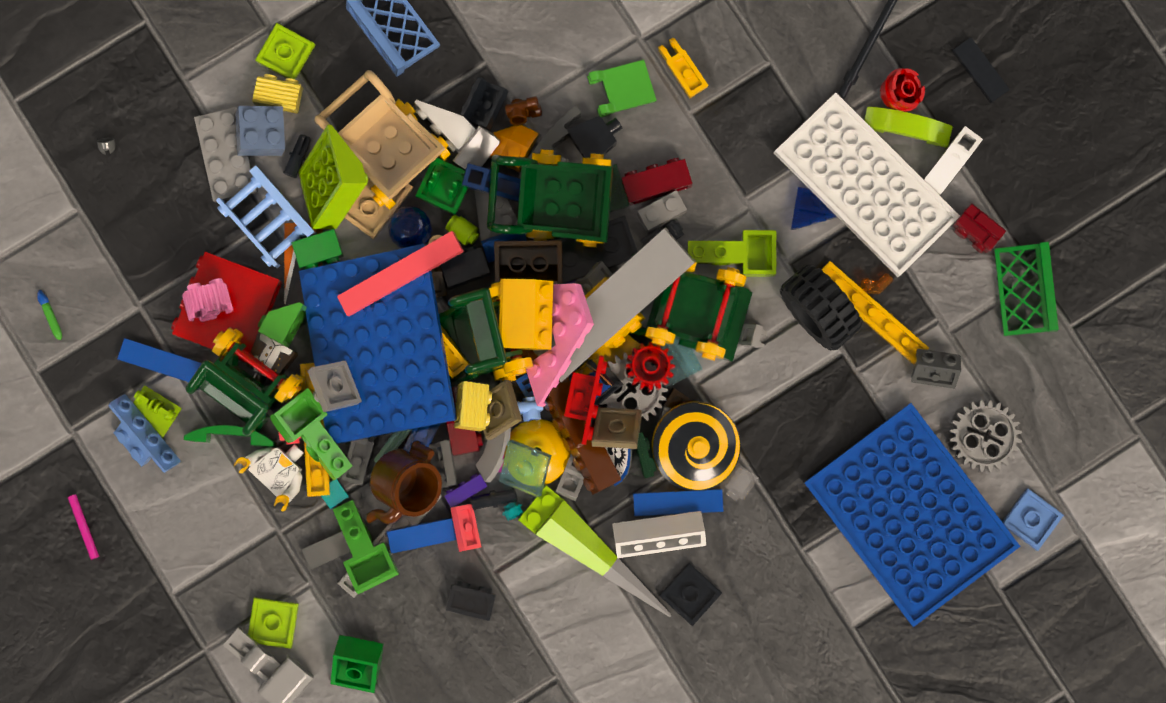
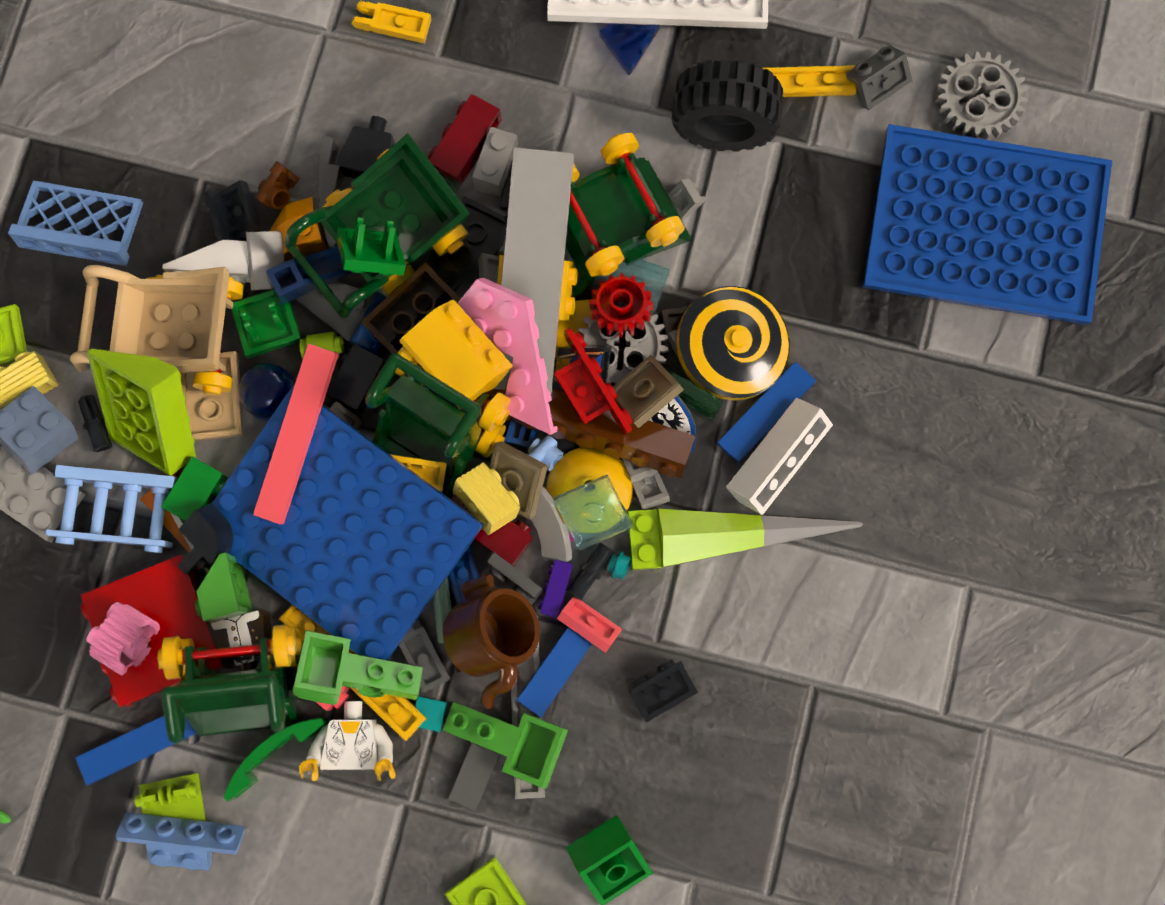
camera: 40 degrees left, 5 degrees down
light grey tile [307,361,362,412] -> none
bright green flag [587,60,657,118] -> none
black tile [659,563,722,626] -> none
lime plate [687,230,776,277] -> none
clear brick [724,465,759,501] -> none
clear orange arm [861,273,893,294] -> none
medium blue tile [1002,488,1064,551] -> none
none -> black brick [178,503,233,575]
none -> green plate [336,217,406,276]

